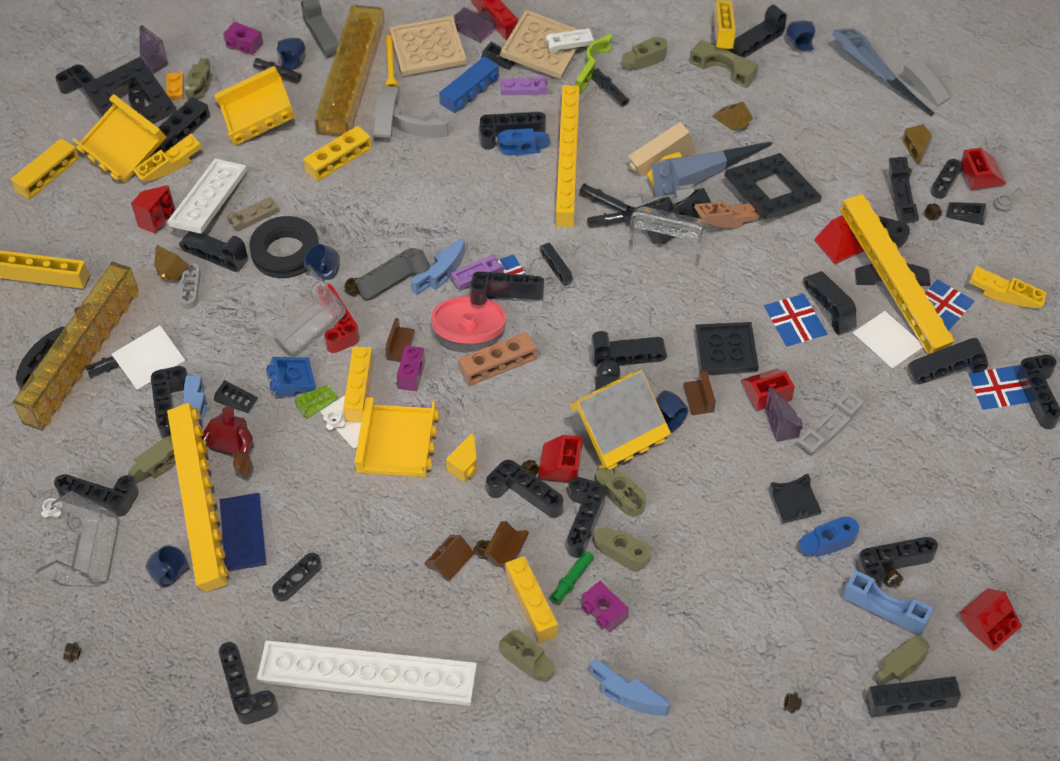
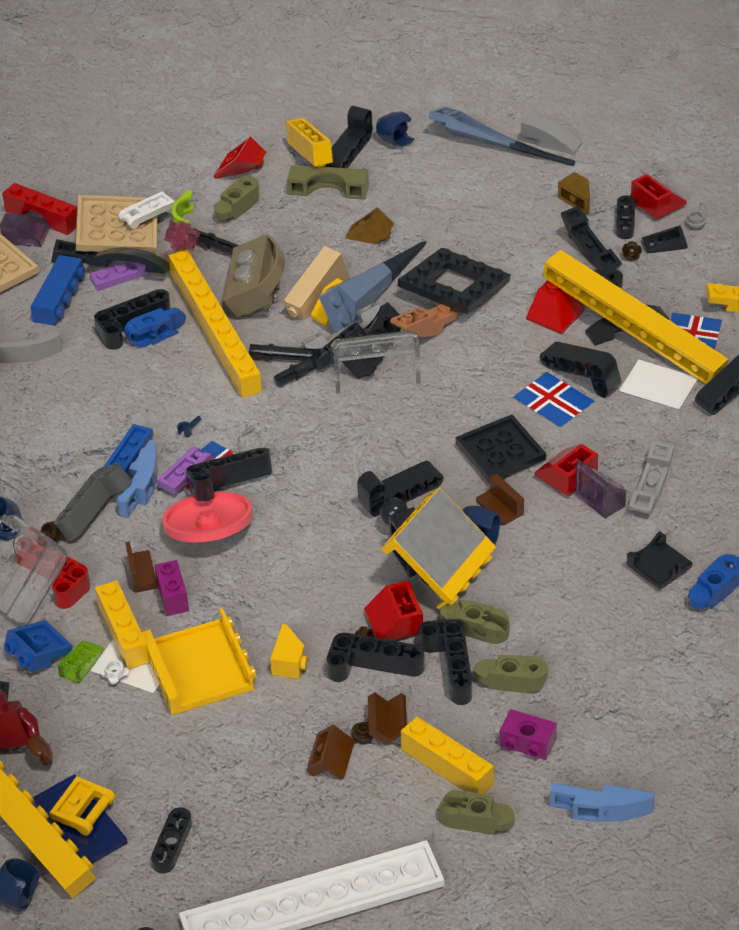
camera: 25 degrees left, 10 degrees down
nougat brick [458,332,537,387] -> none
black beam [539,242,573,285] -> none
green pin [549,551,594,605] -> none
none -> yellow plate [50,776,116,836]
none -> black slope [87,247,170,274]
none -> blue plate [104,424,153,474]
none -> clear pink brick [164,220,200,251]
none -> dark blue hand [177,416,201,437]
none -> red slope [213,136,267,179]
none -> dark tan piece [223,234,285,317]

